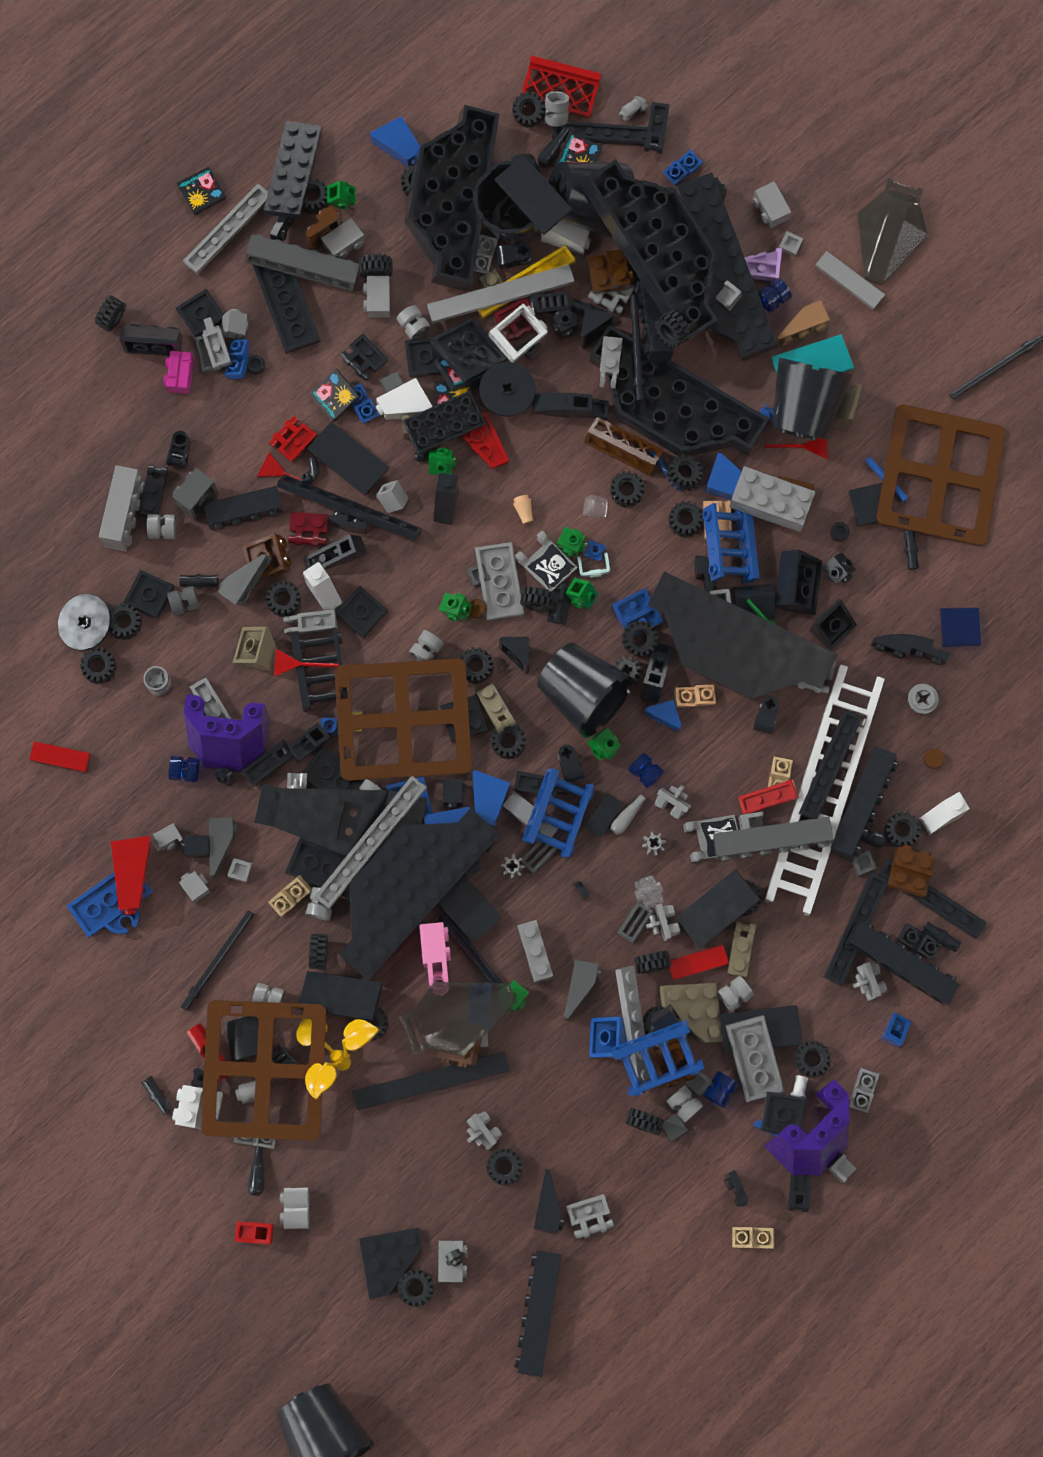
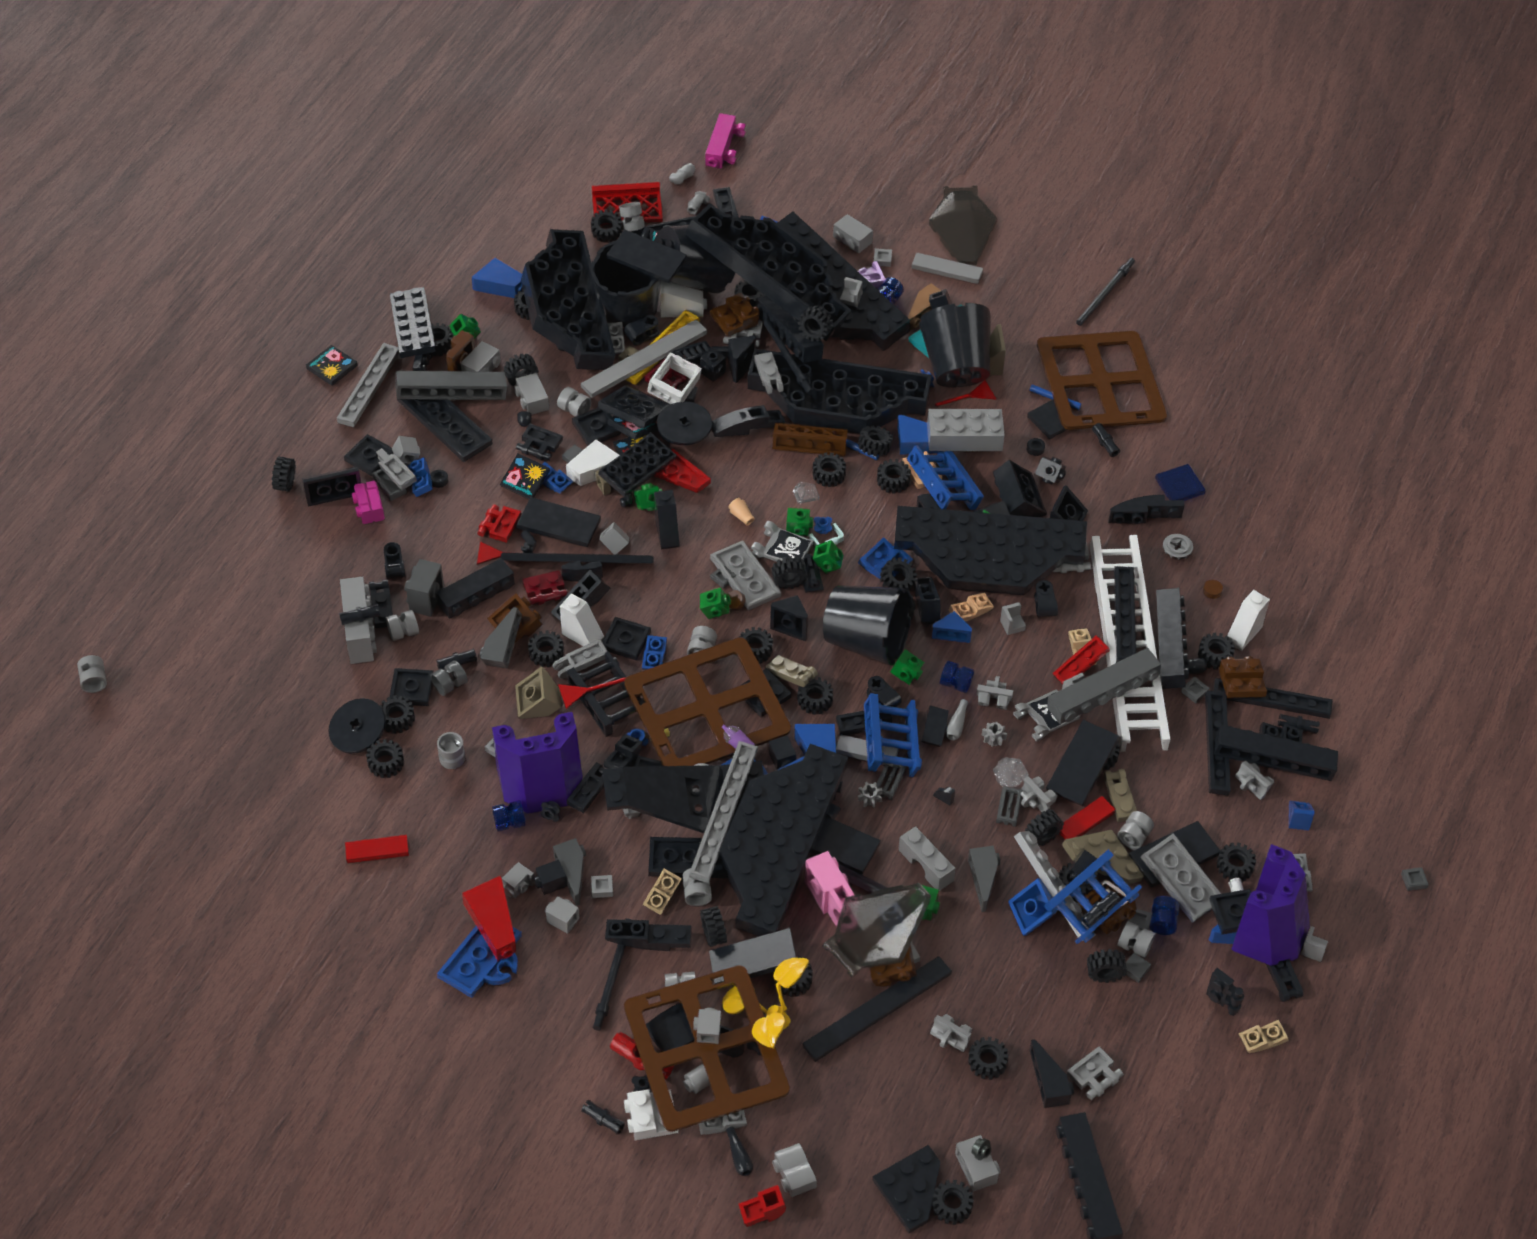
camera: 20 degrees left, 25 degrees down
none -> black pin [339,604,381,625]
none -> black hinge [517,411,532,427]
none -> black slope [605,919,692,951]
none -> blue slope [642,635,667,670]
none -> light grey arm [669,163,695,185]
none -> light grey brick [693,1008,721,1044]
none -> dark pink brick [705,113,745,168]
none -> piece [722,725,755,749]
none -> black brick [929,289,952,309]
none -> light grey panel [1000,602,1026,635]
none -> black pin [1081,891,1121,928]
none -> dark grey tile [1401,867,1429,891]

